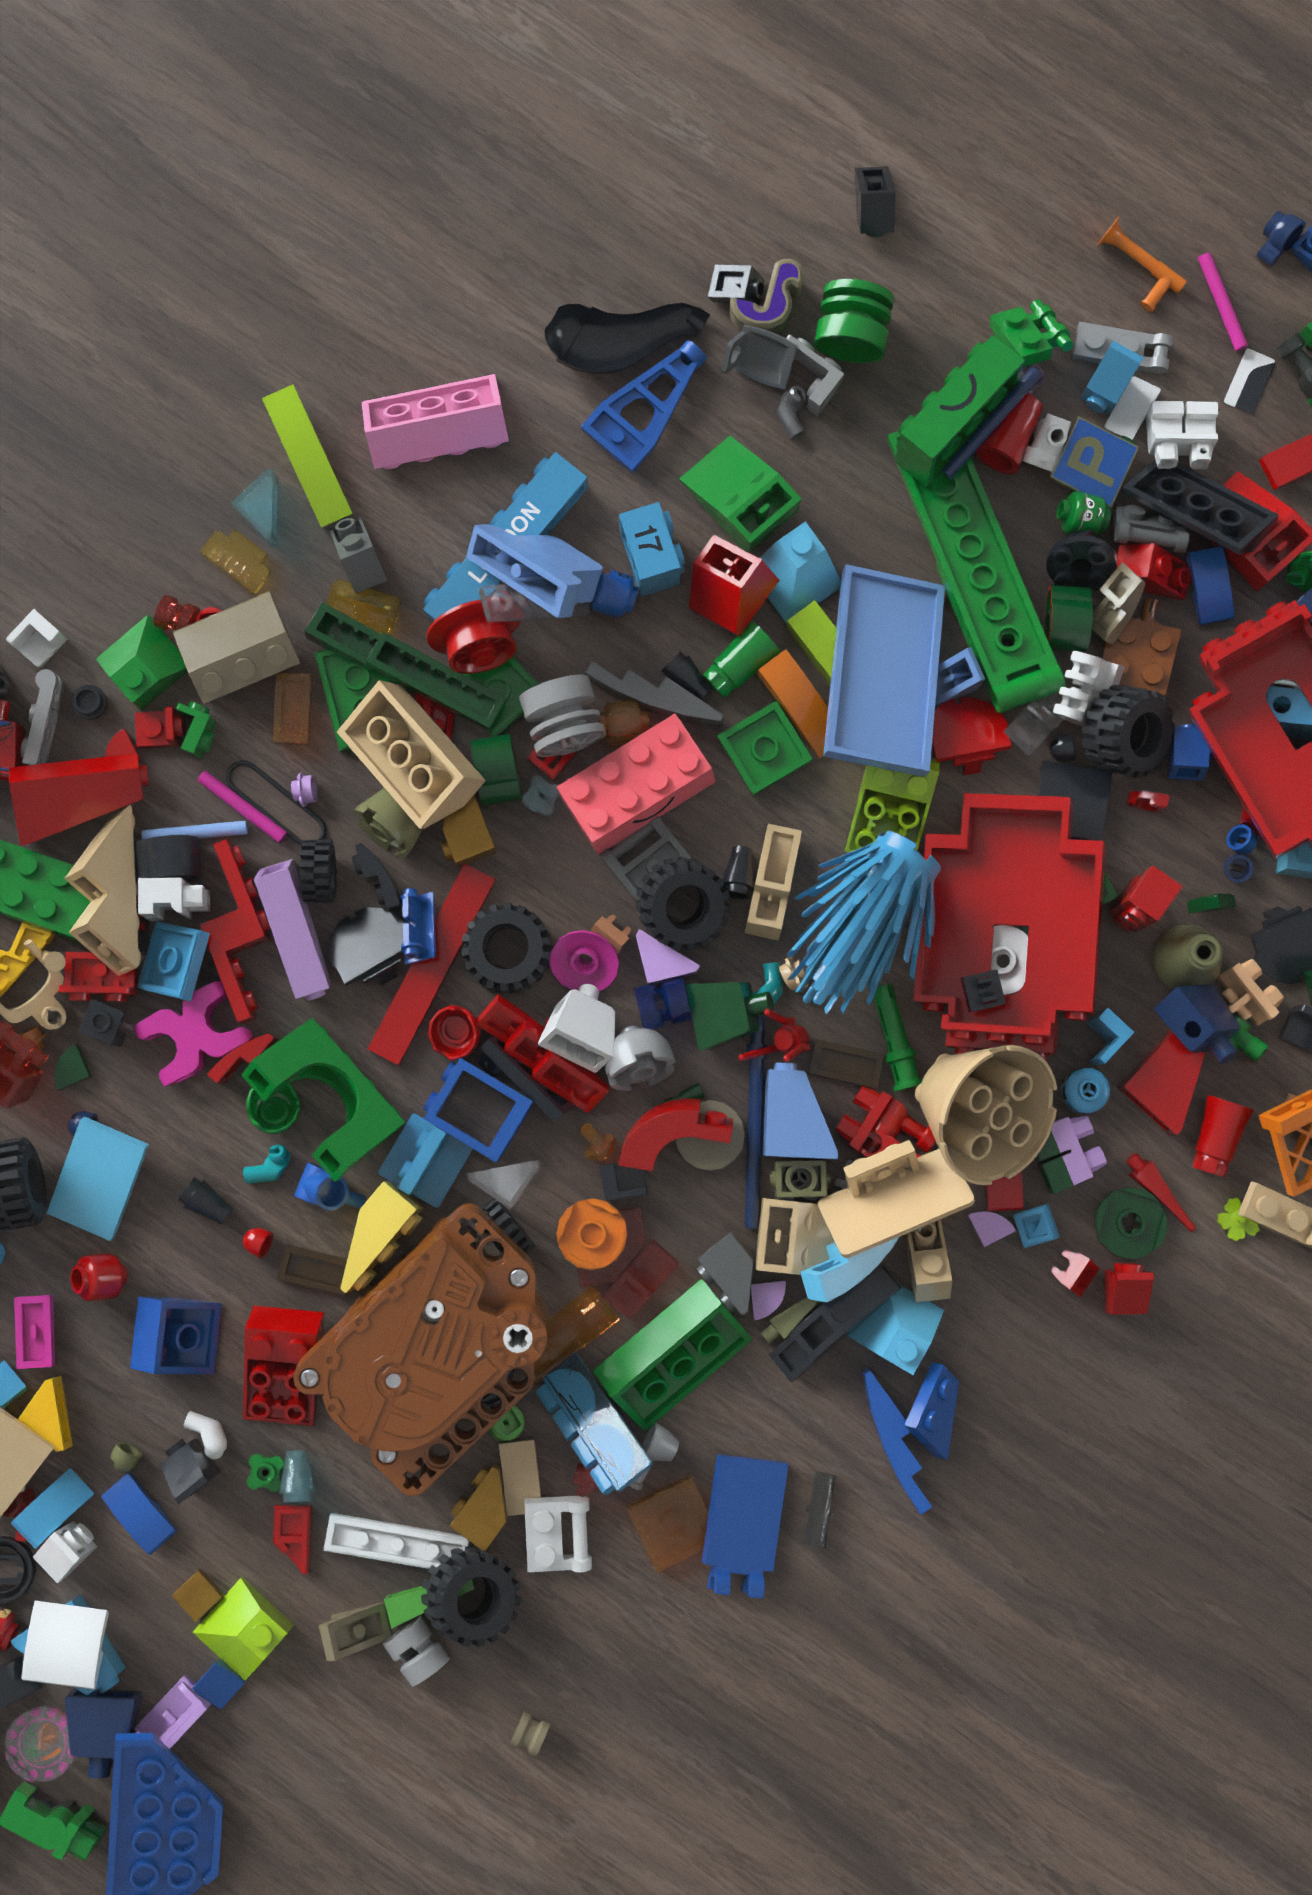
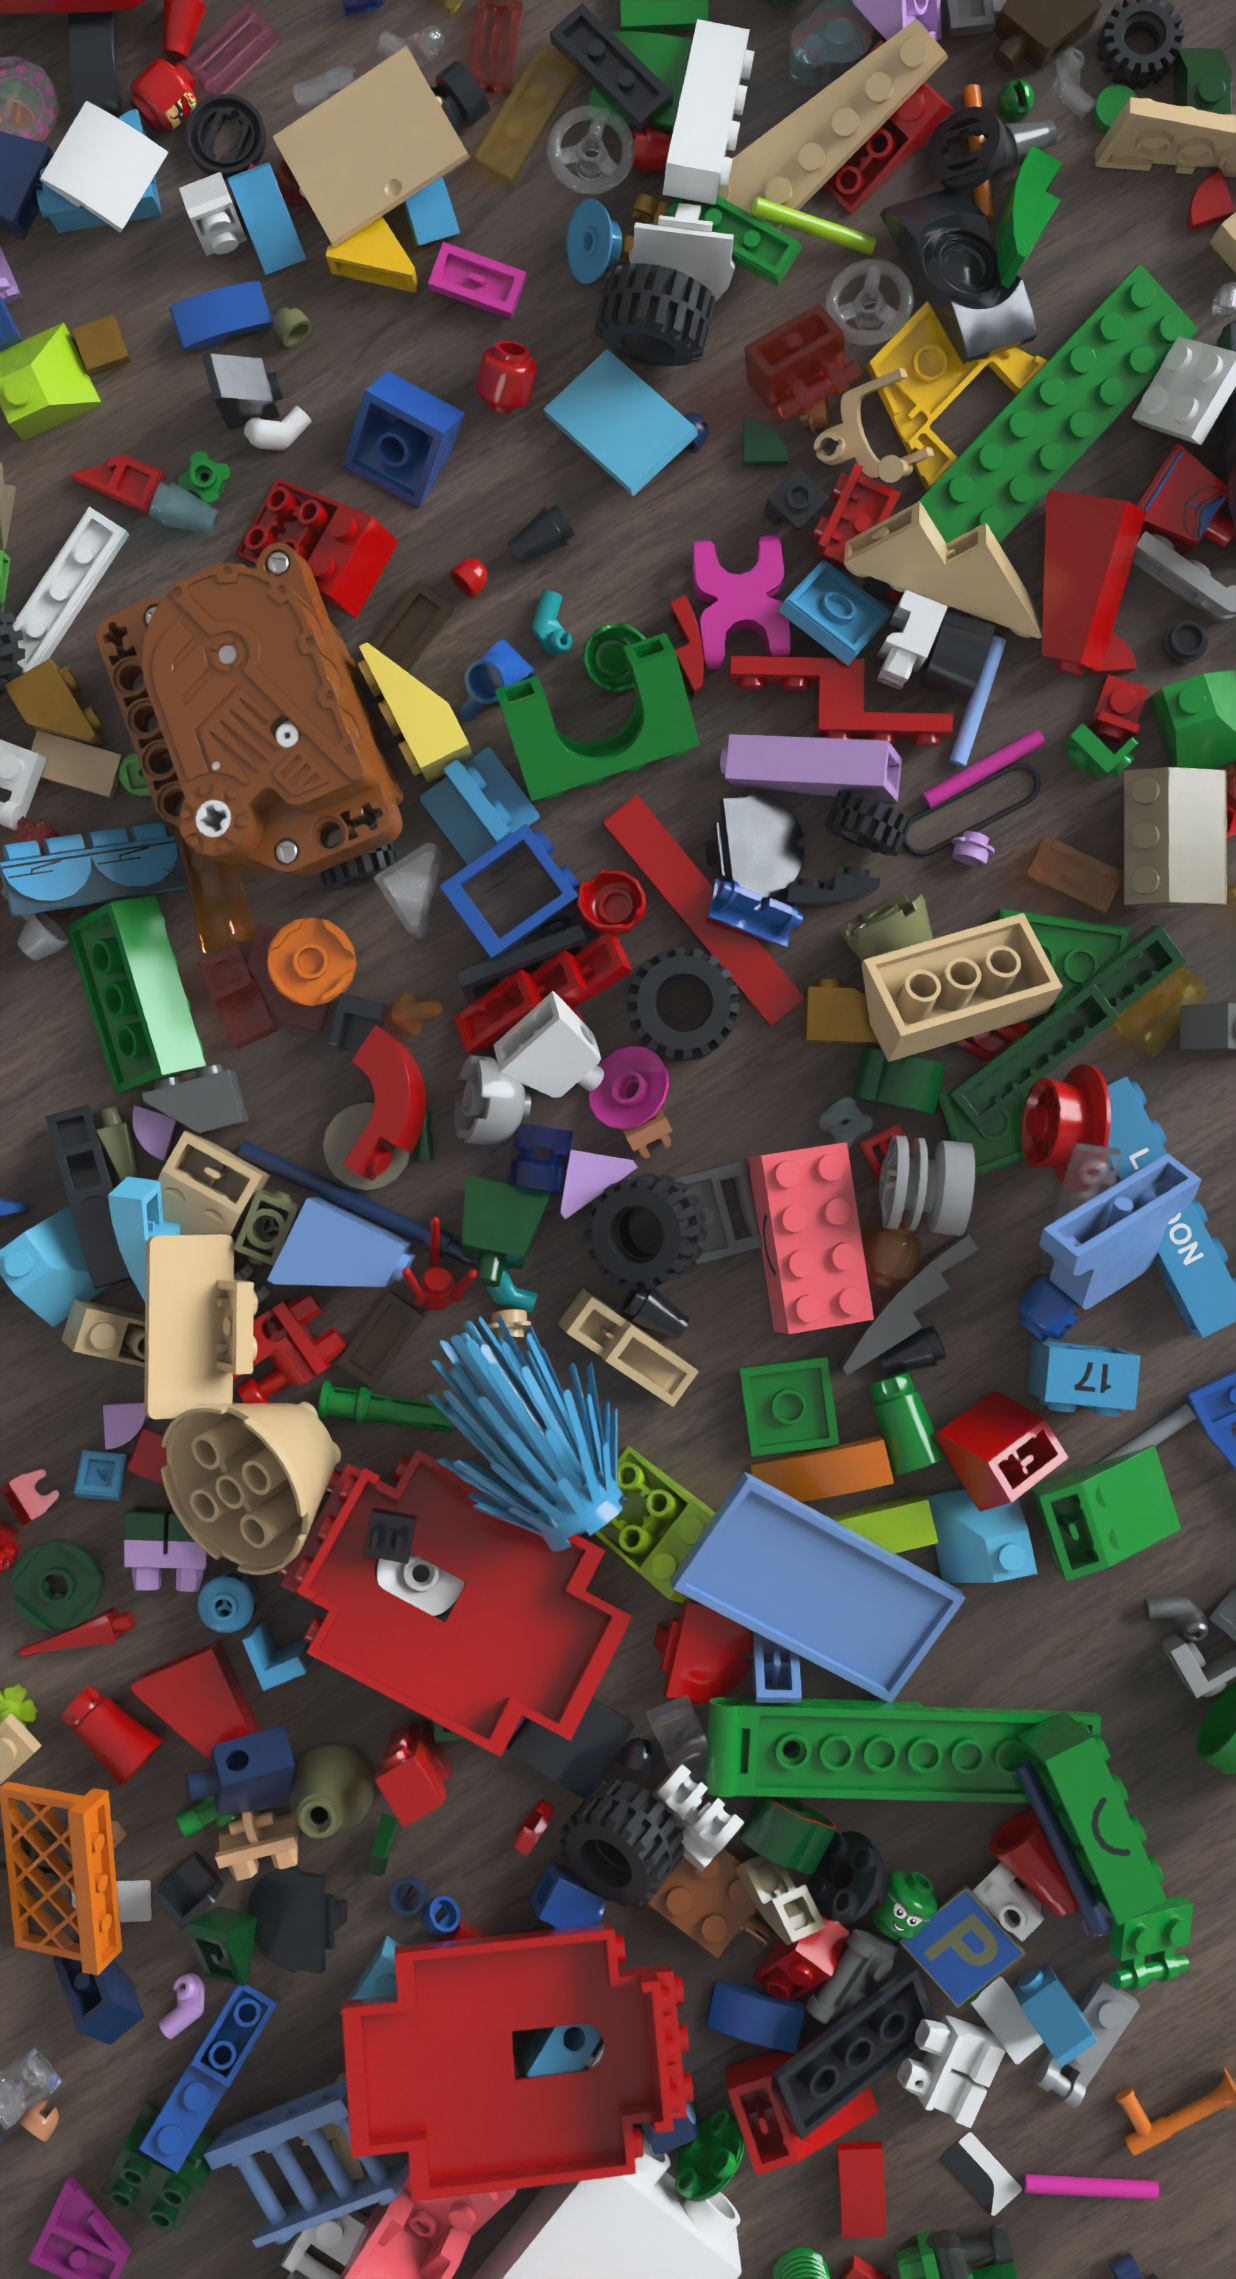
camera: 105 degrees right, 5 degrees up
none -> light grey bar [1099,1404,1196,1463]

